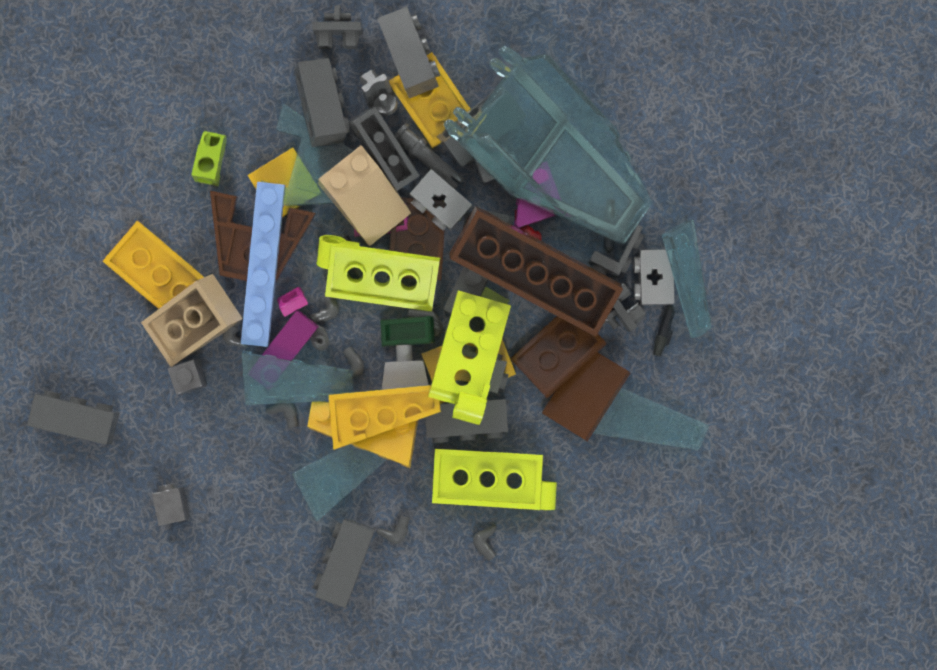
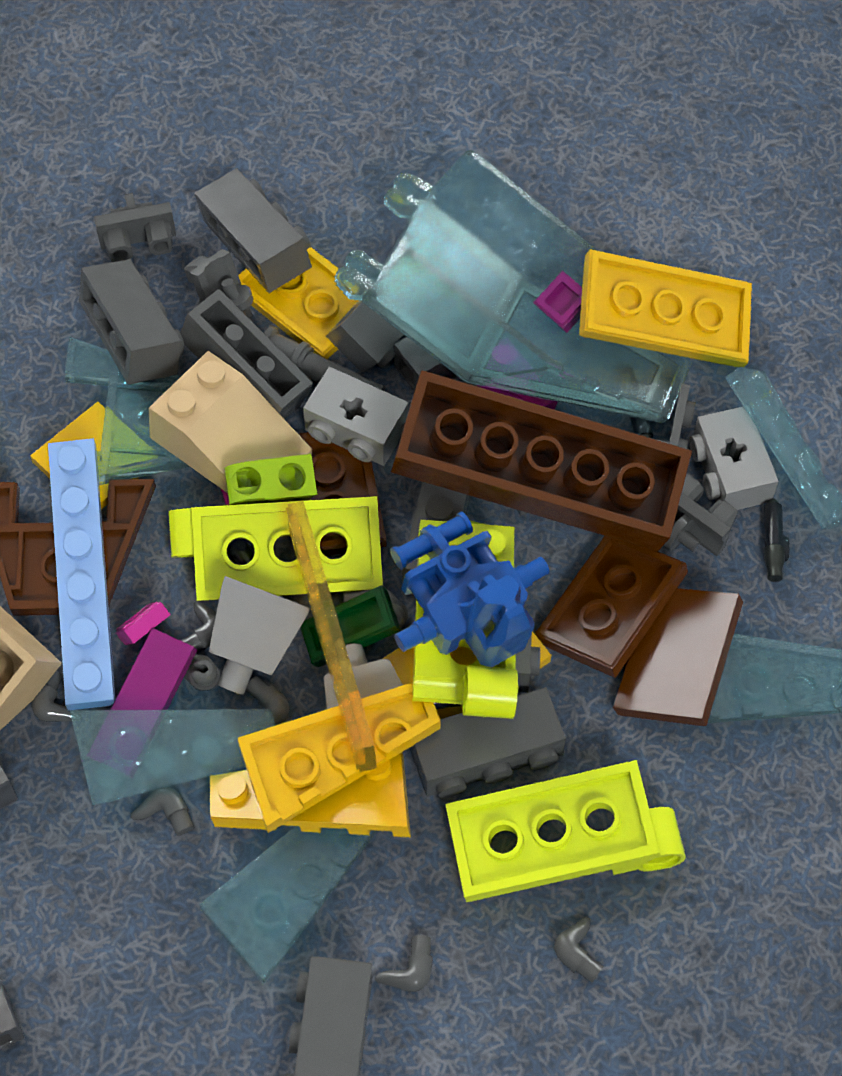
camera: 15 degrees left, 25 degrees down
none -> light grey torso [209,576,310,695]
none -> lime leg [224,454,317,505]
none -> clear yellow tile [286,501,377,772]
none -> blue piece [390,511,550,667]
none -> magenta tile [533,270,582,333]
none -> yellow tile [579,249,752,367]

